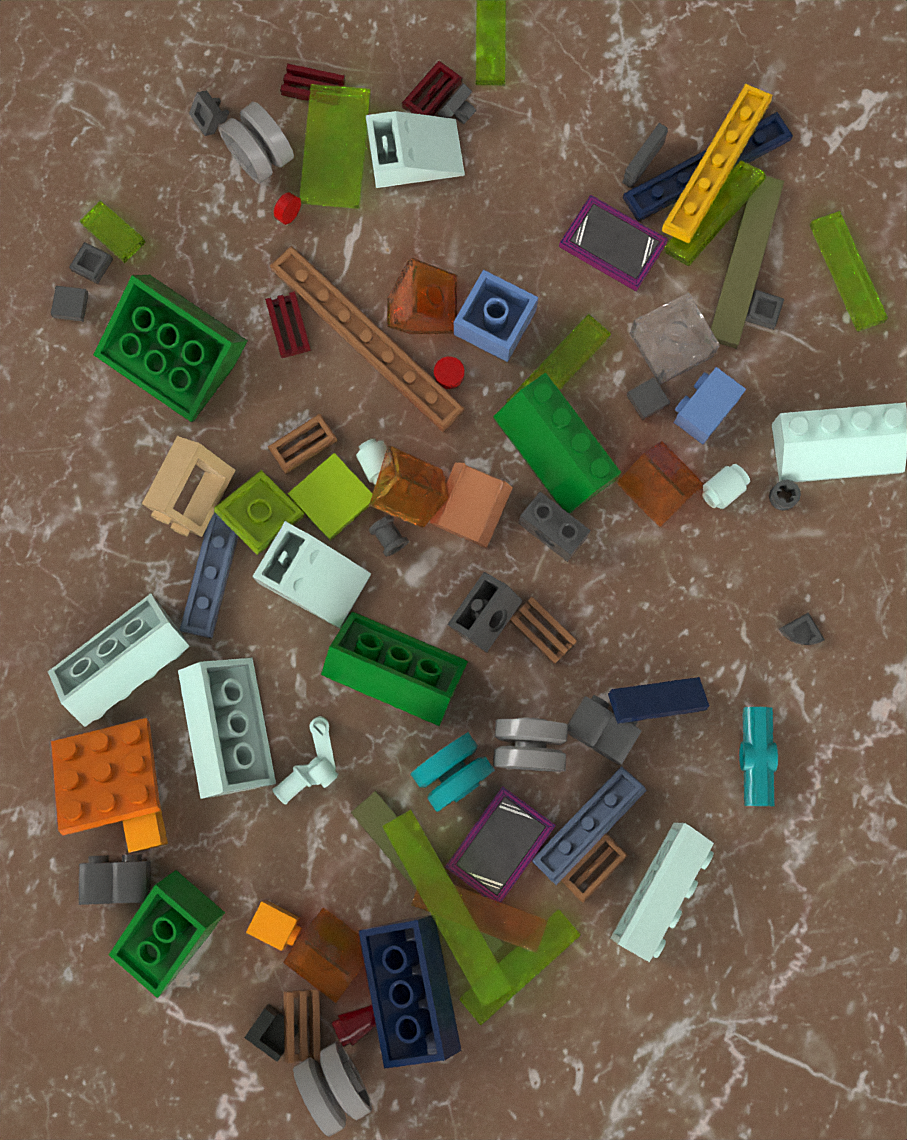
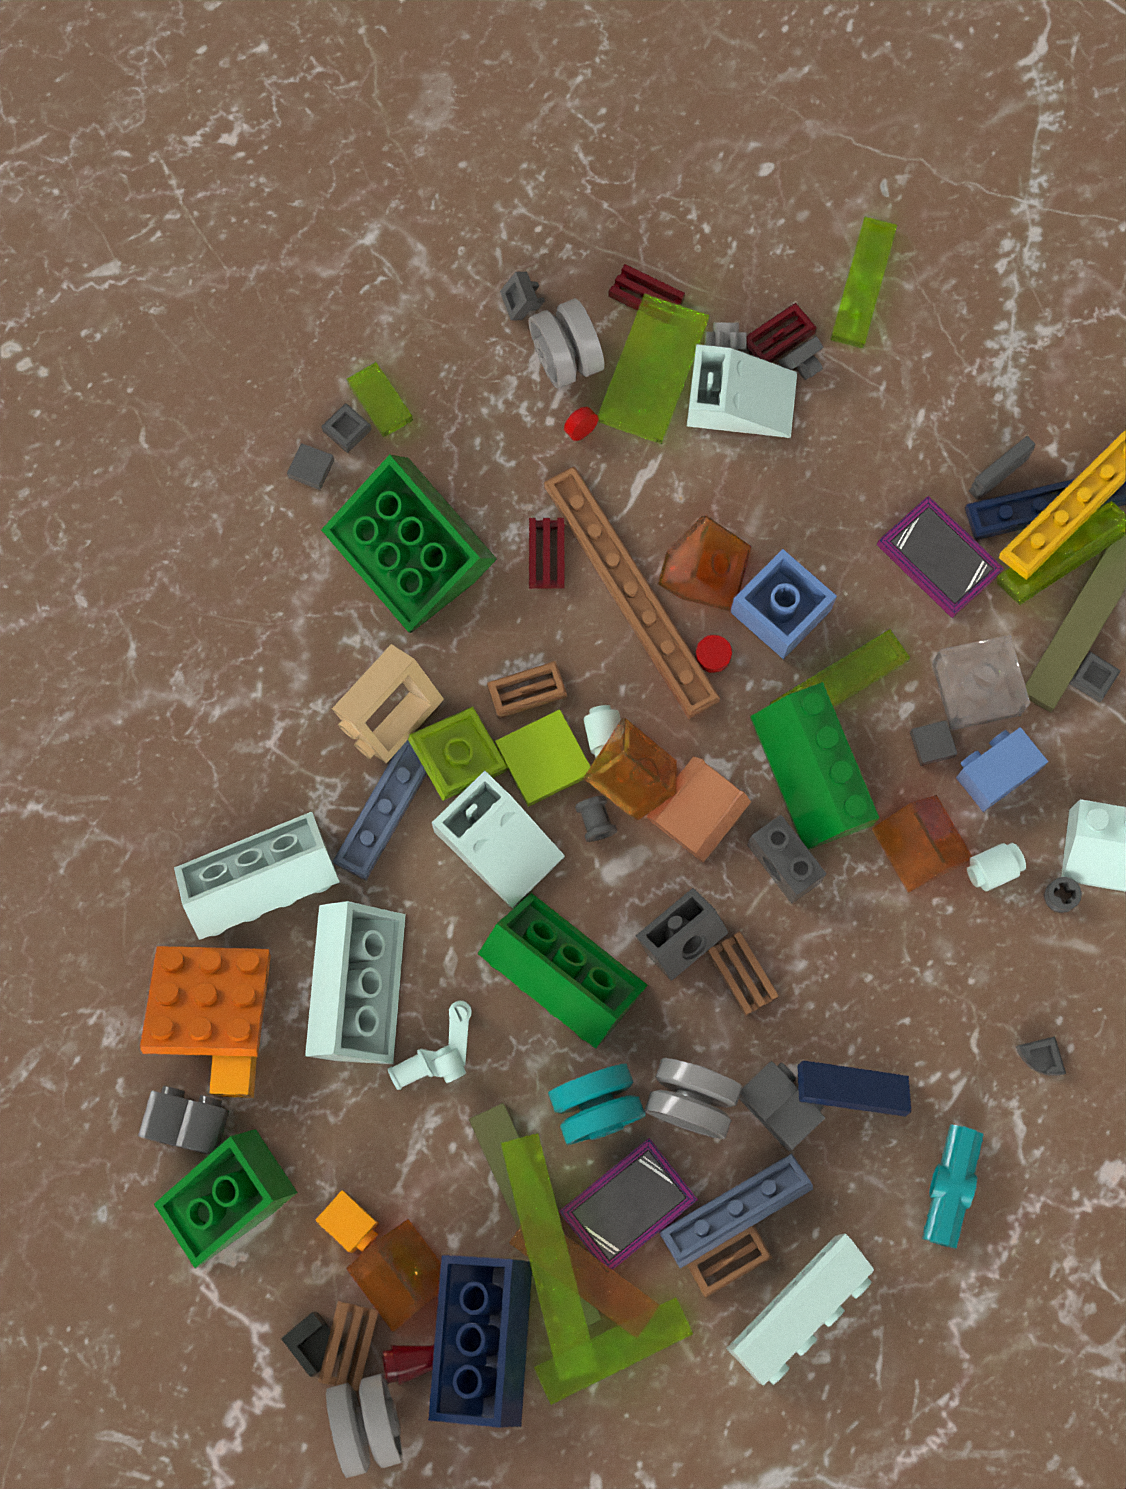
camera: 15 degrees right, 5 degrees down
none -> light grey gear [705,322,747,350]

